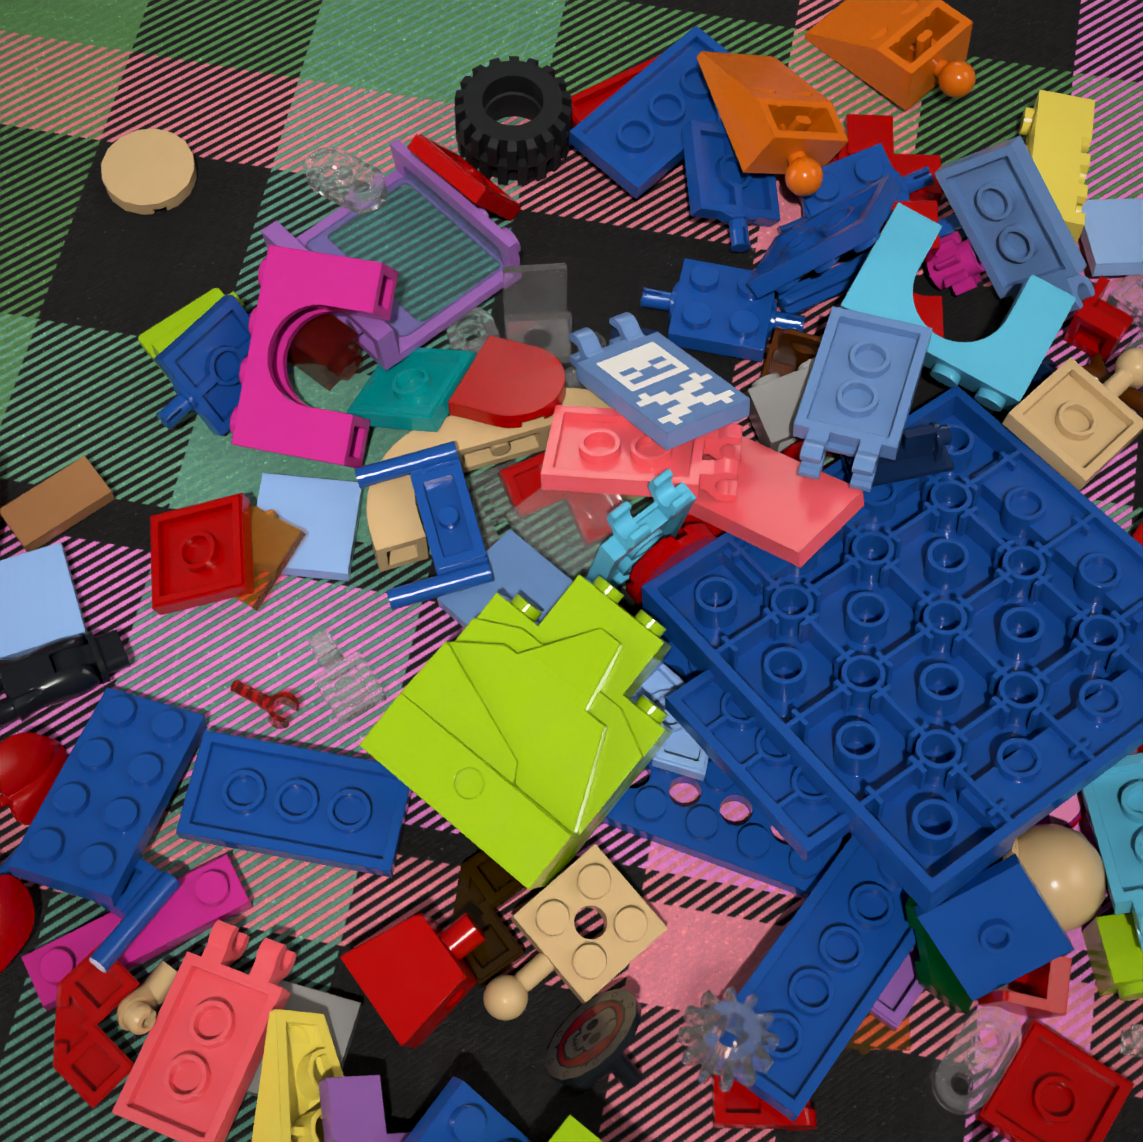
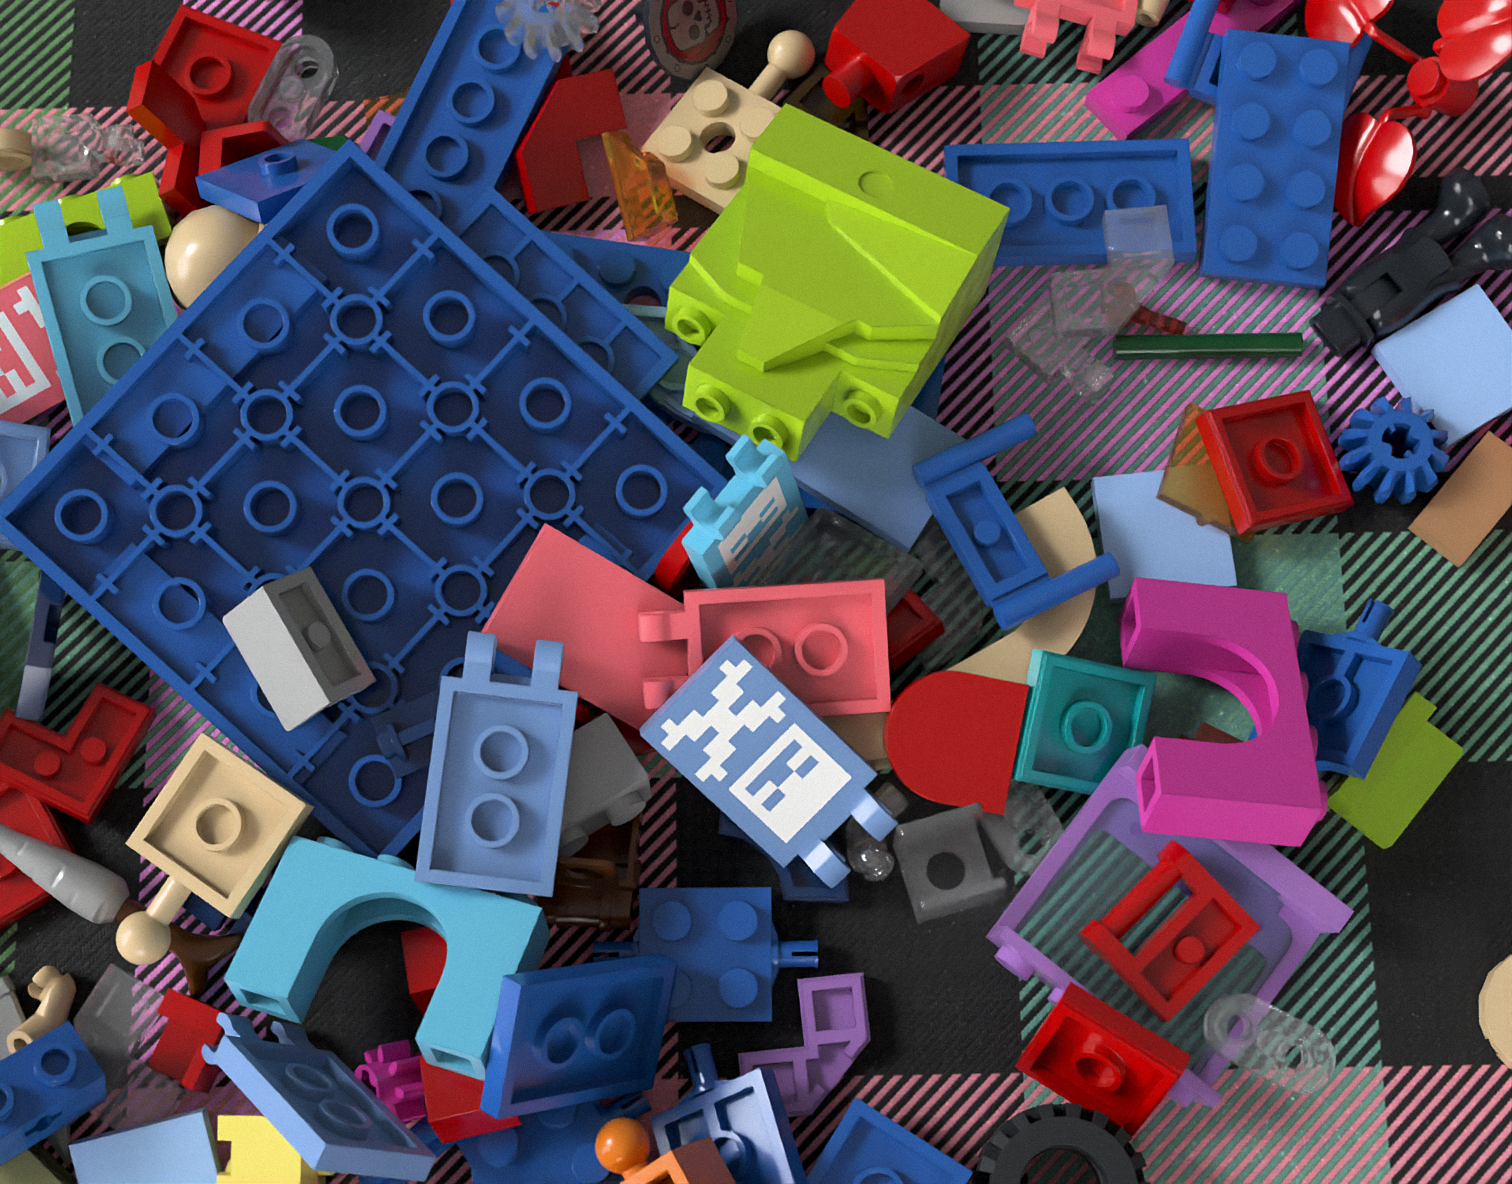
camera: 175 degrees right, 10 degrees up
none -> red tile [126,59,215,218]
none -> light grey panel [223,567,376,731]
none -> red tile [513,68,627,215]
none -> clear orange tile [601,131,678,242]
none -> medium lavender tile [738,972,871,1118]
none -> clear tile [1048,205,1174,340]
none -> red plate [1078,840,1261,1022]
none -> dark green bar [1113,332,1303,360]
none -> blue gear [1338,396,1450,505]

